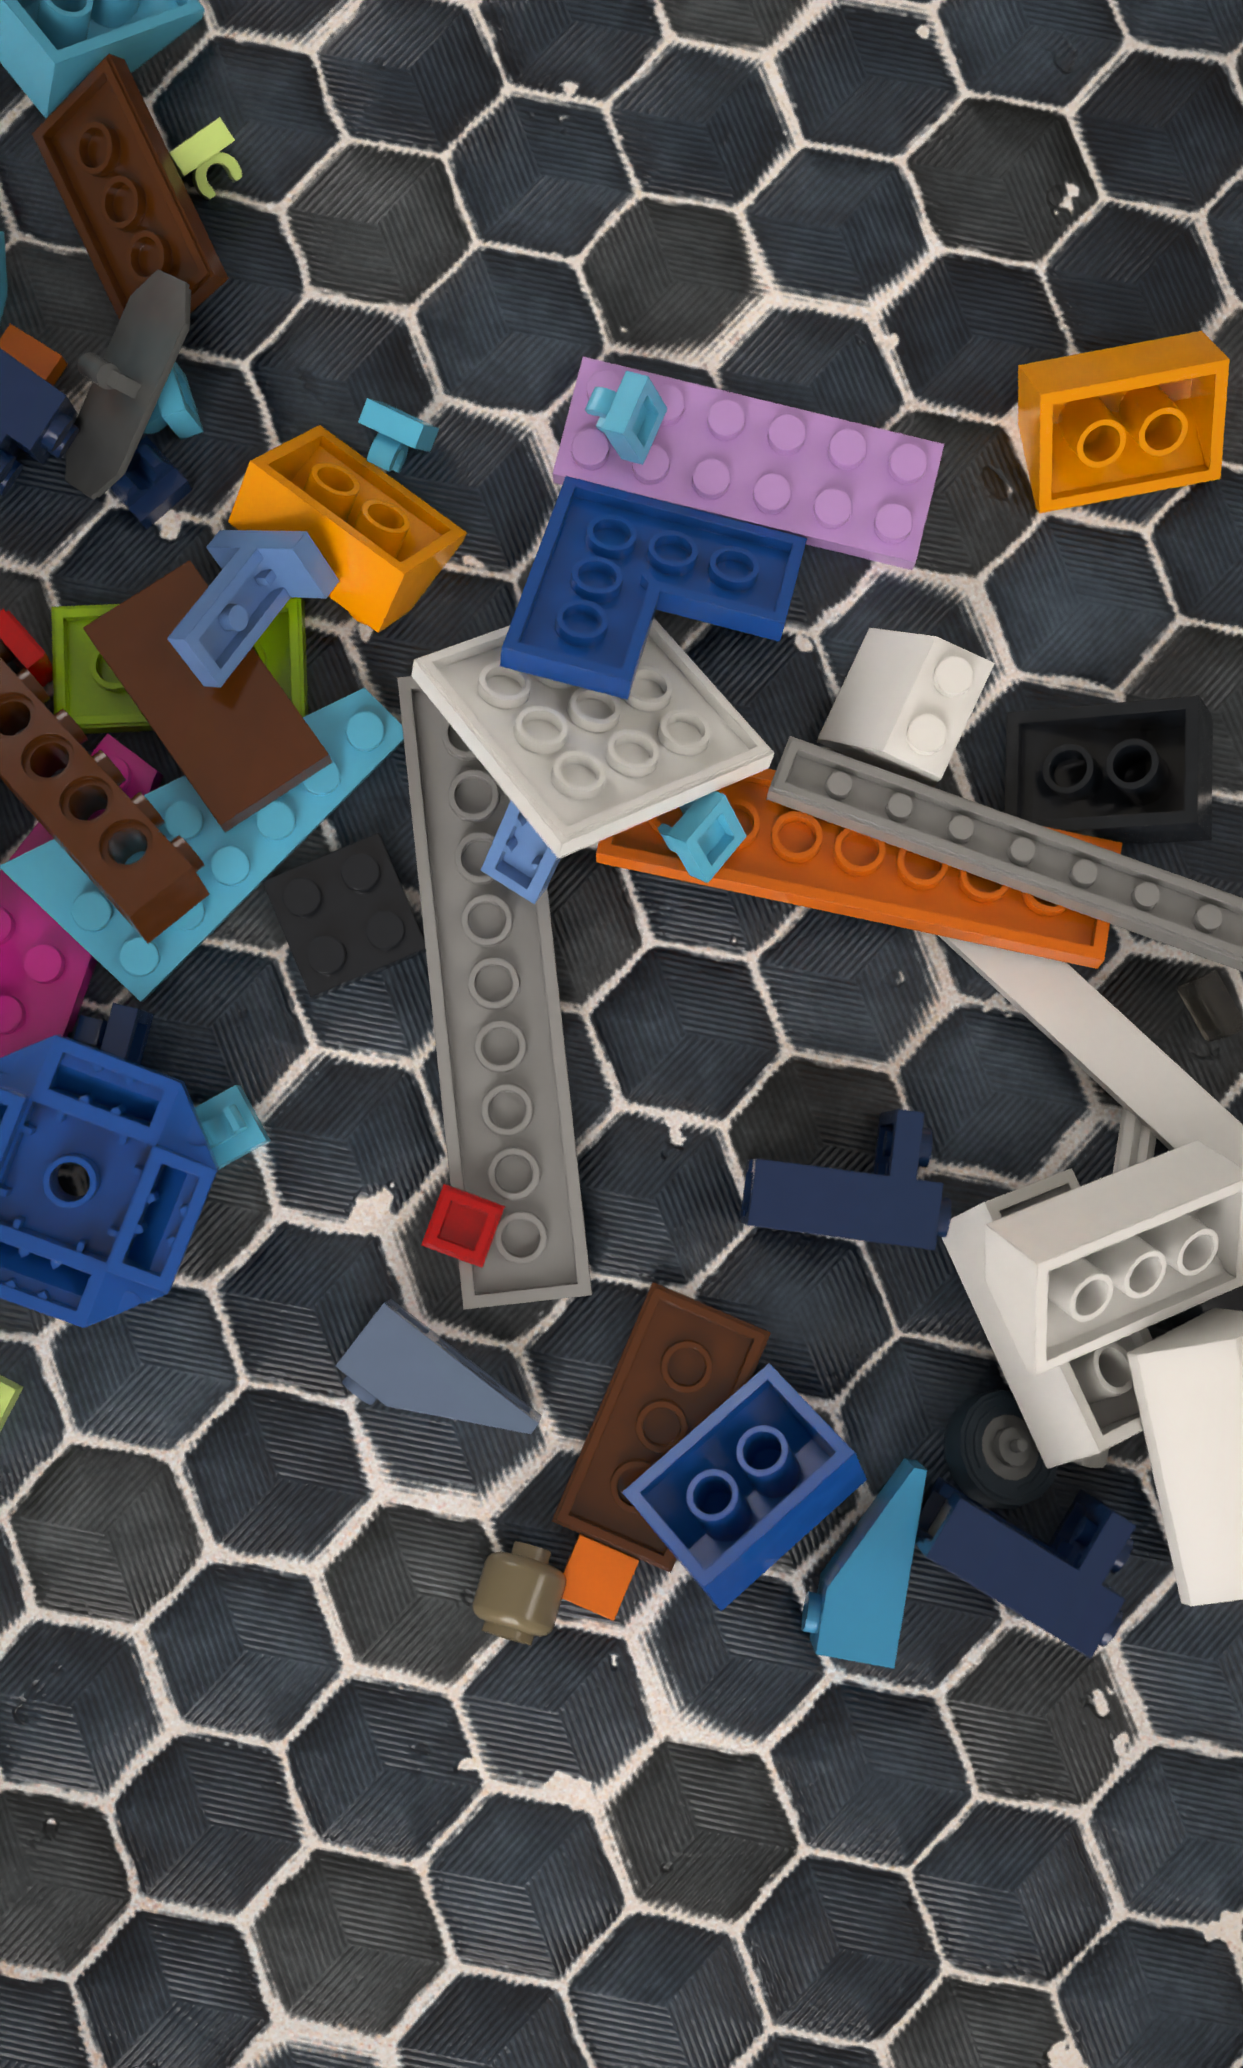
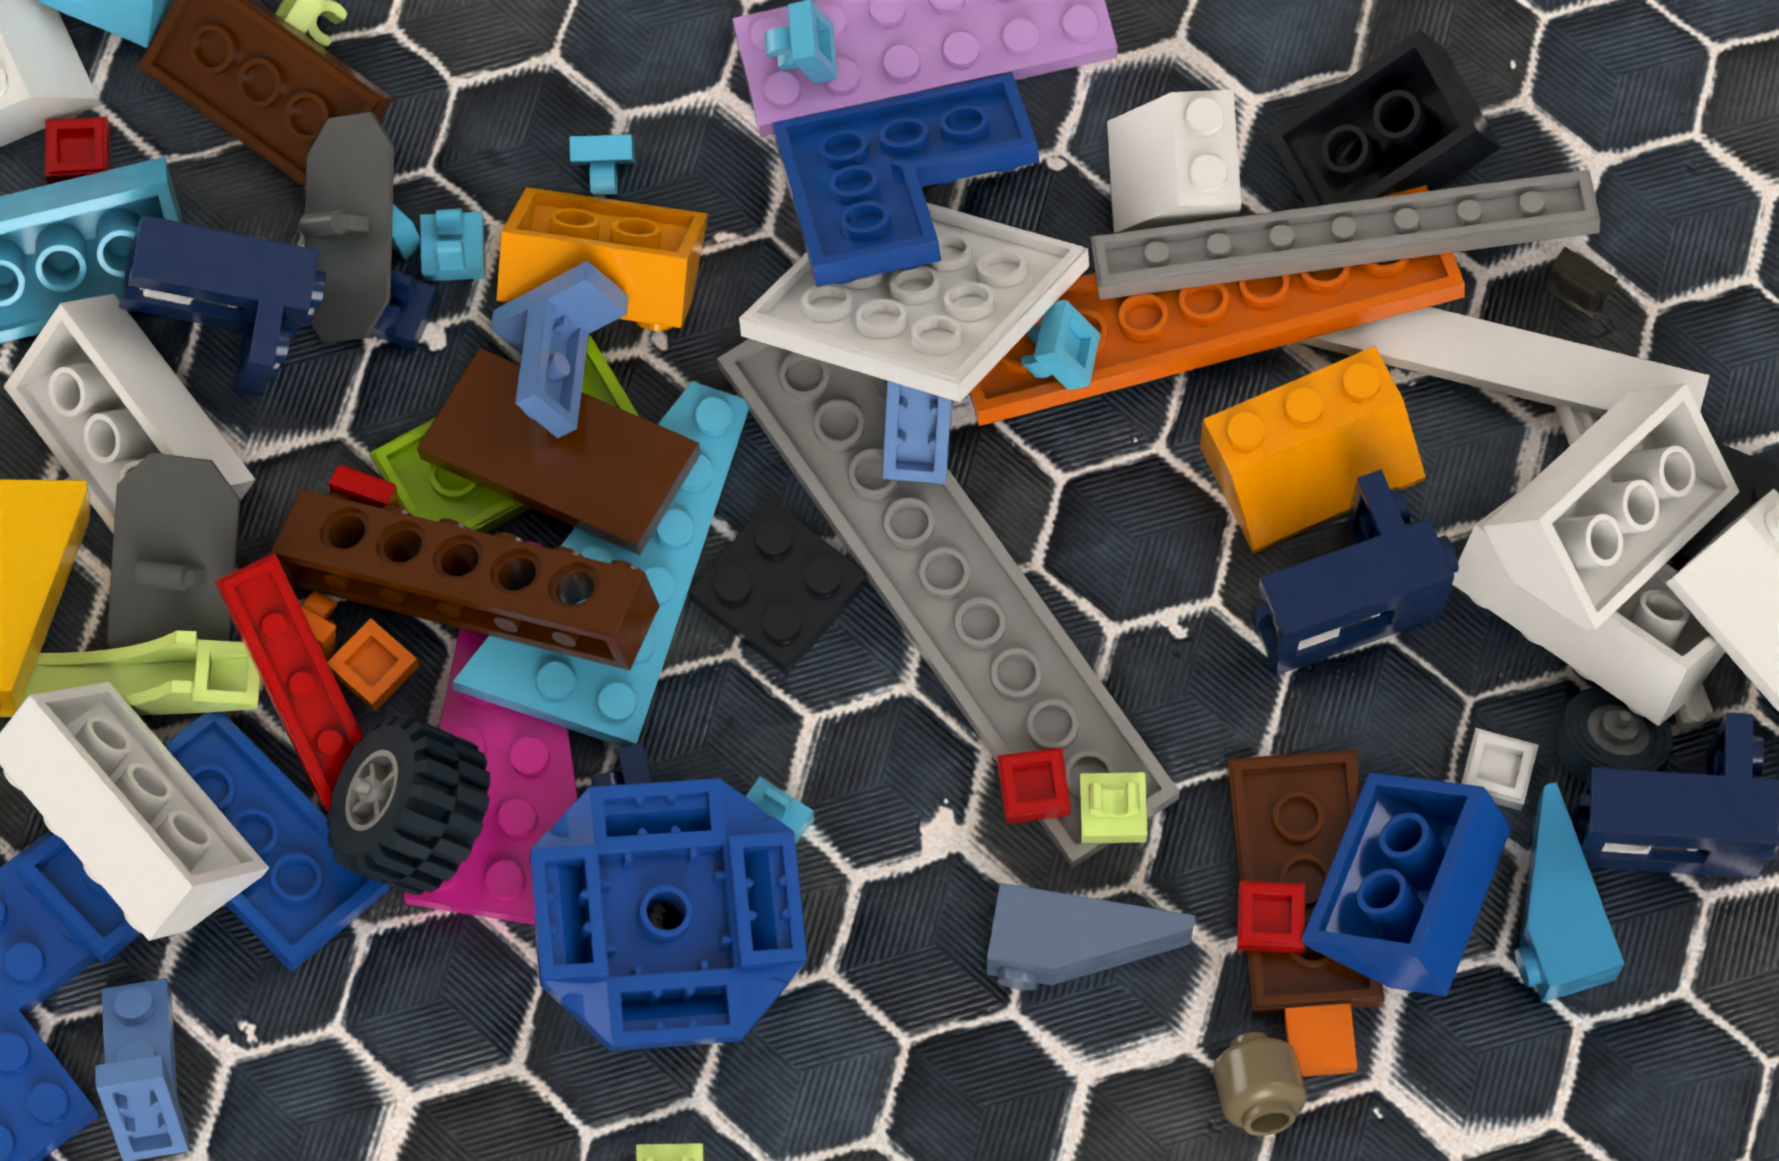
camera: 25 degrees left, 15 degrees down
none -> medium azure tile [420,208,486,282]
none -> yellowish green tile [1079,772,1148,844]
none -> light orange slope [1199,346,1426,554]
none -> red tile [1237,881,1305,953]
none -> white tile [1461,728,1539,811]

